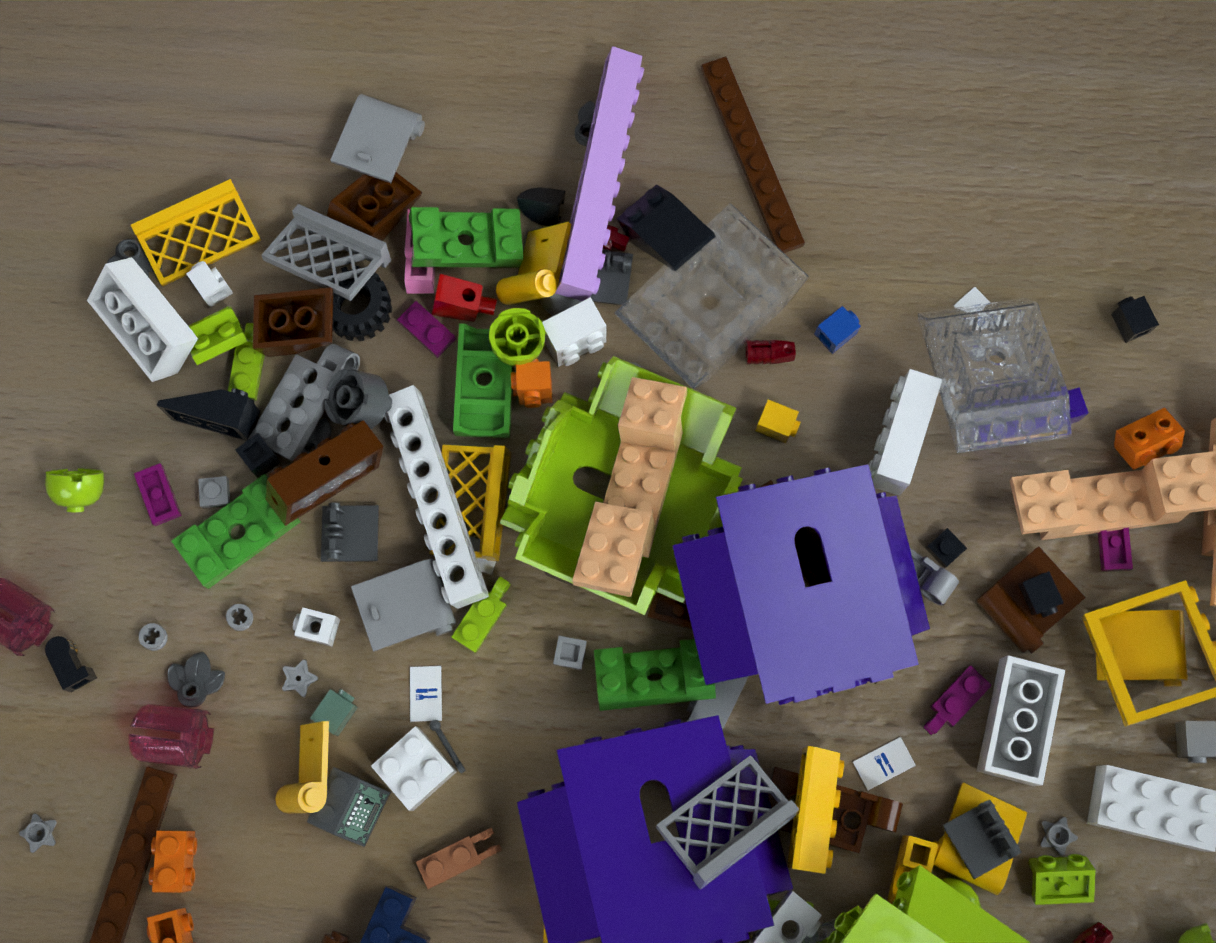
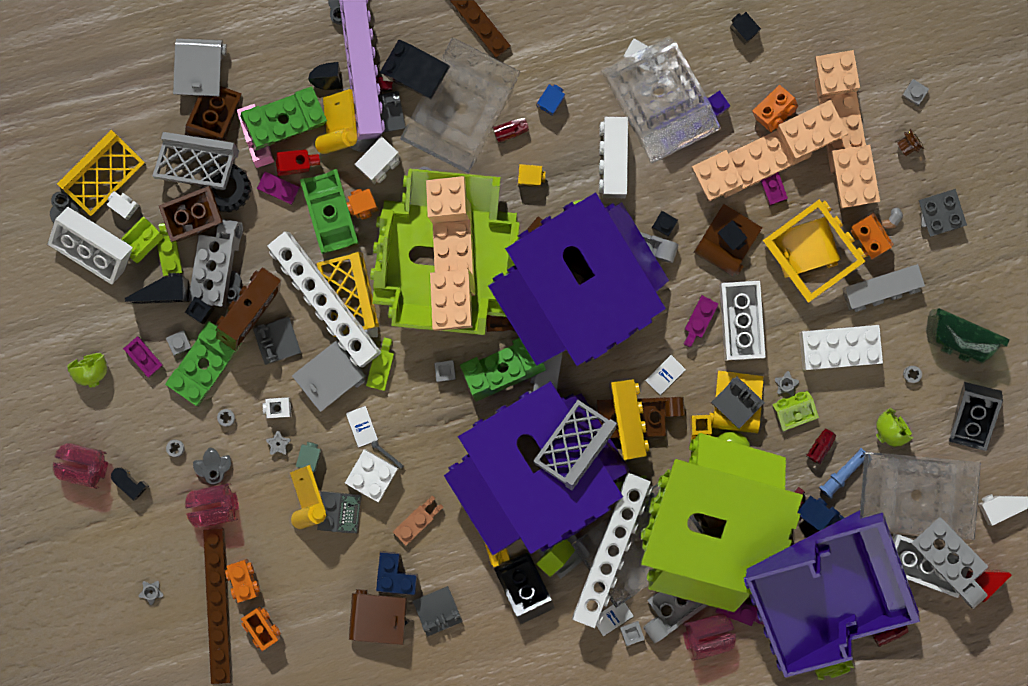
camera: 15 degrees left, 10 degrees up
dark grey brick [325,369,392,429] -> none
lime cylinder [489,308,545,366] -> none

